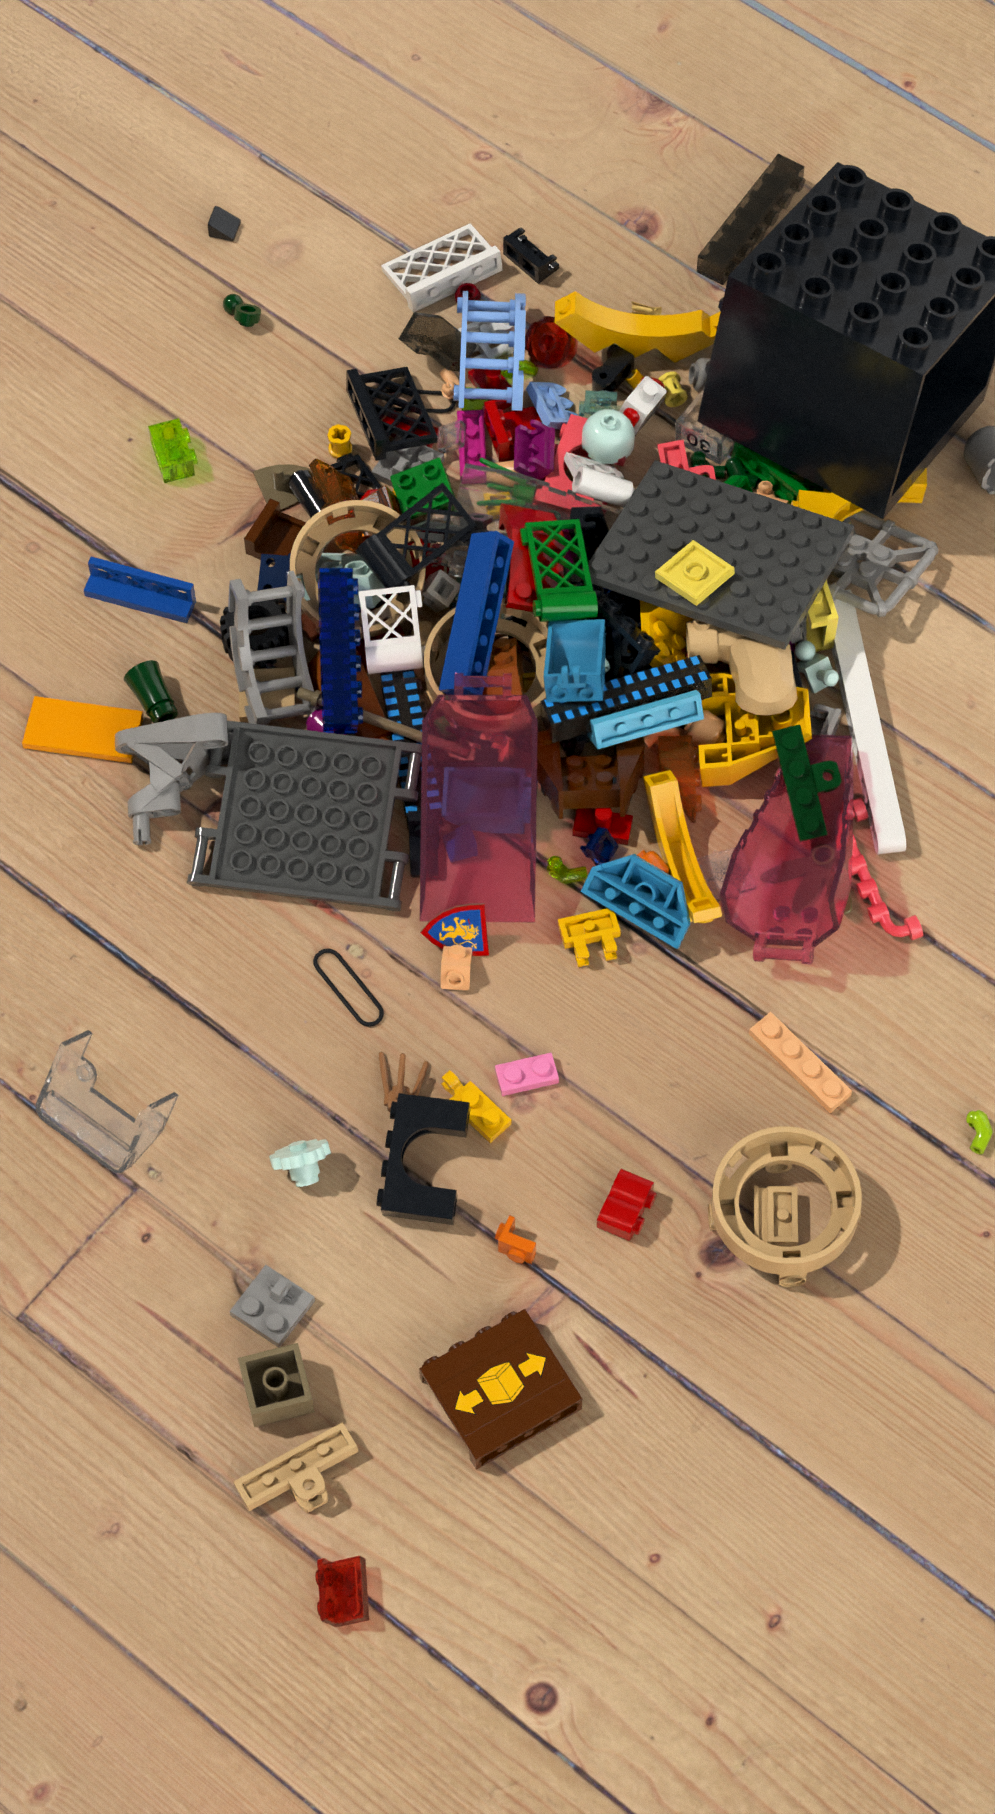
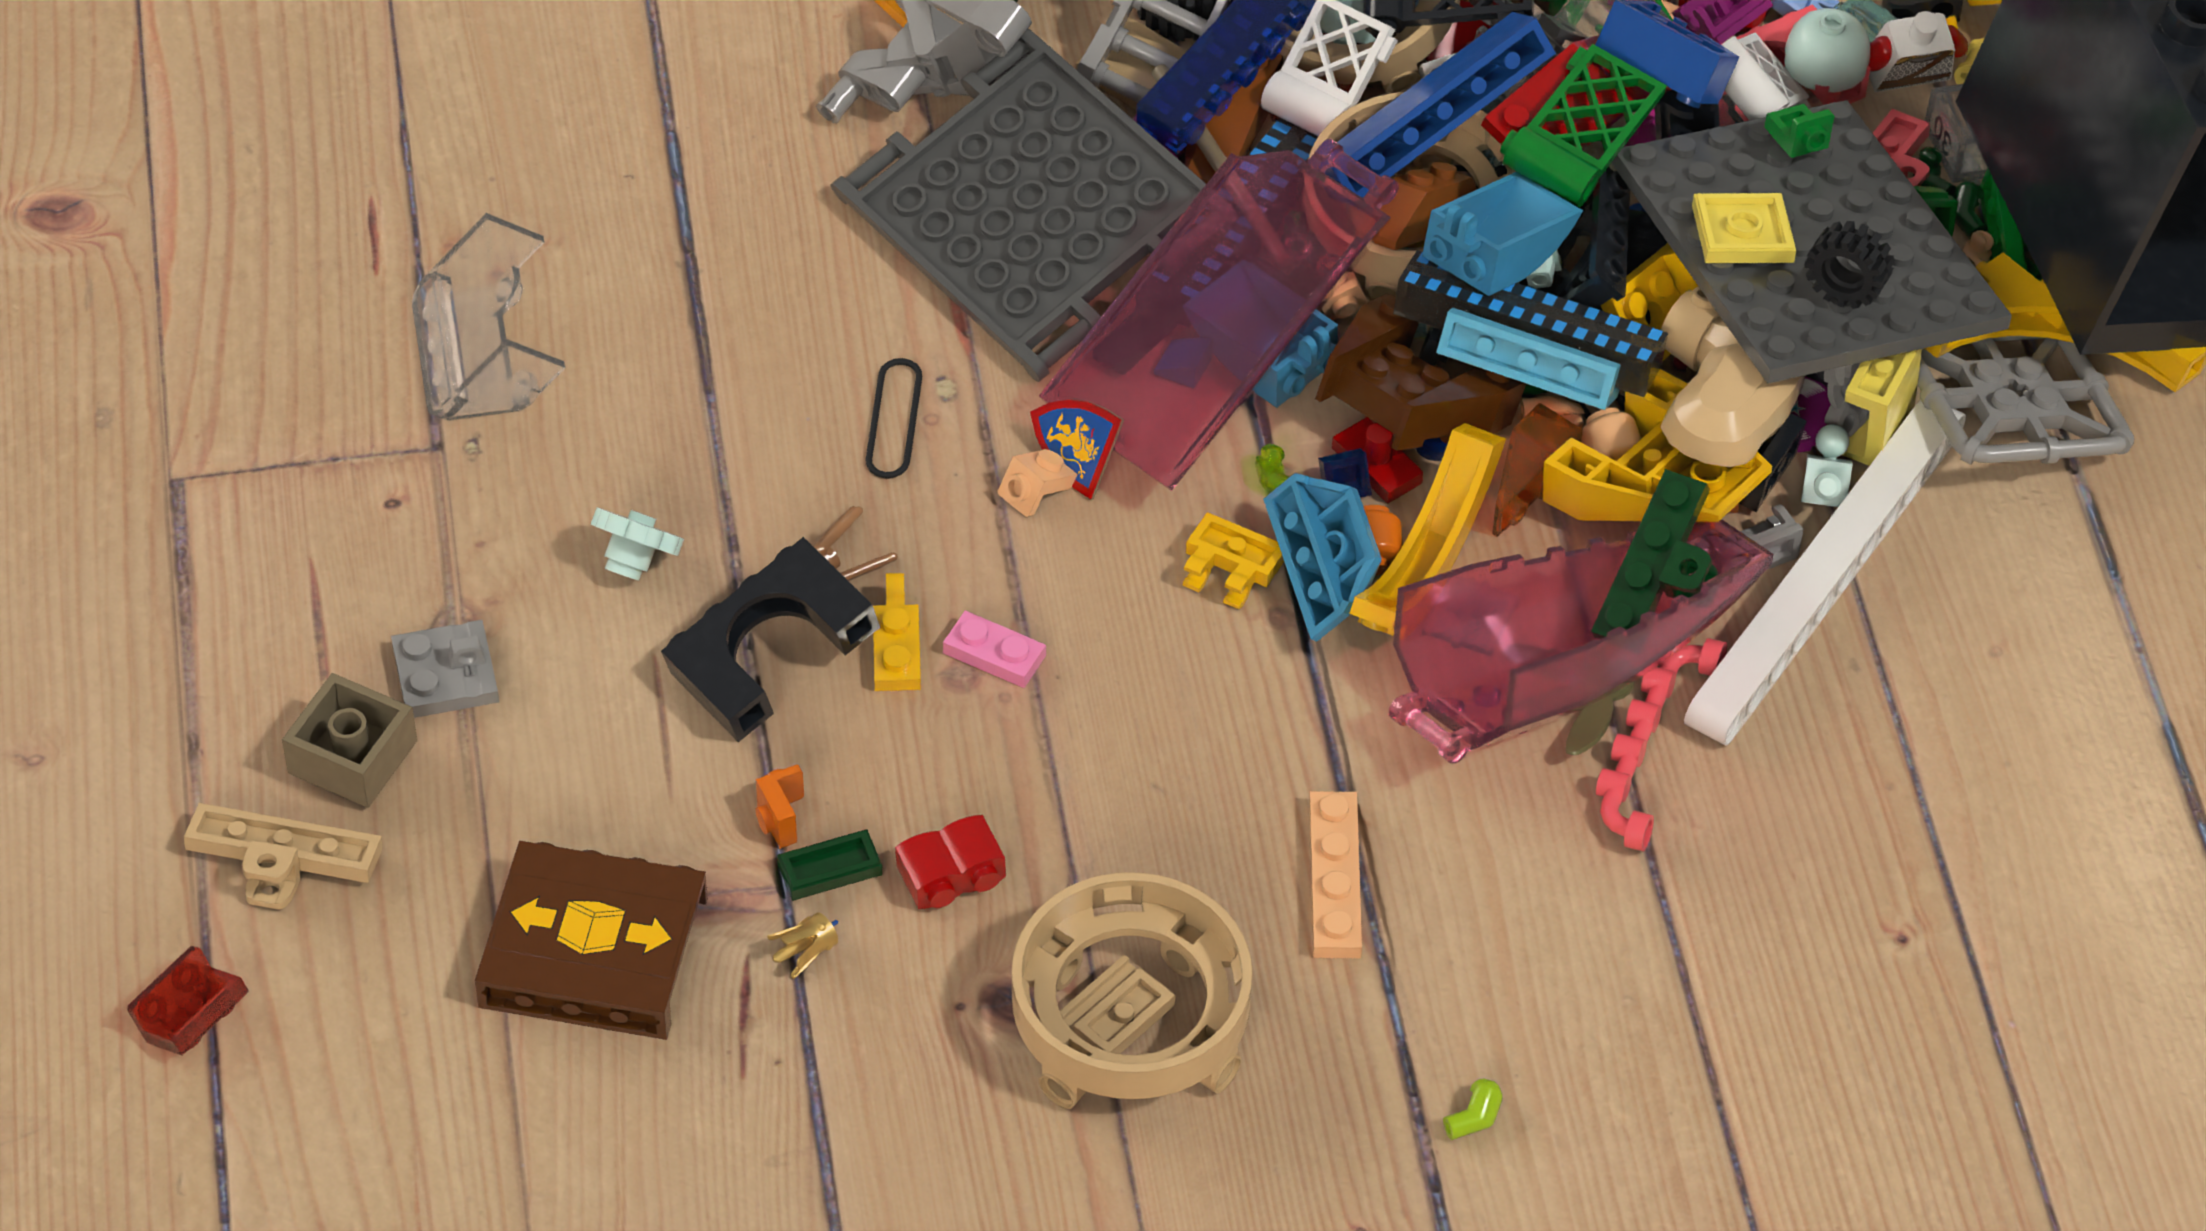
camera: 40 degrees right, 10 degrees down
none -> pearl gold piece [767,912,838,979]
none -> dark green tile [777,829,883,901]
none -> blue wedge [1595,0,1739,108]
none -> green bracket [1764,104,1835,158]
none -> black tyre [1804,221,1895,309]

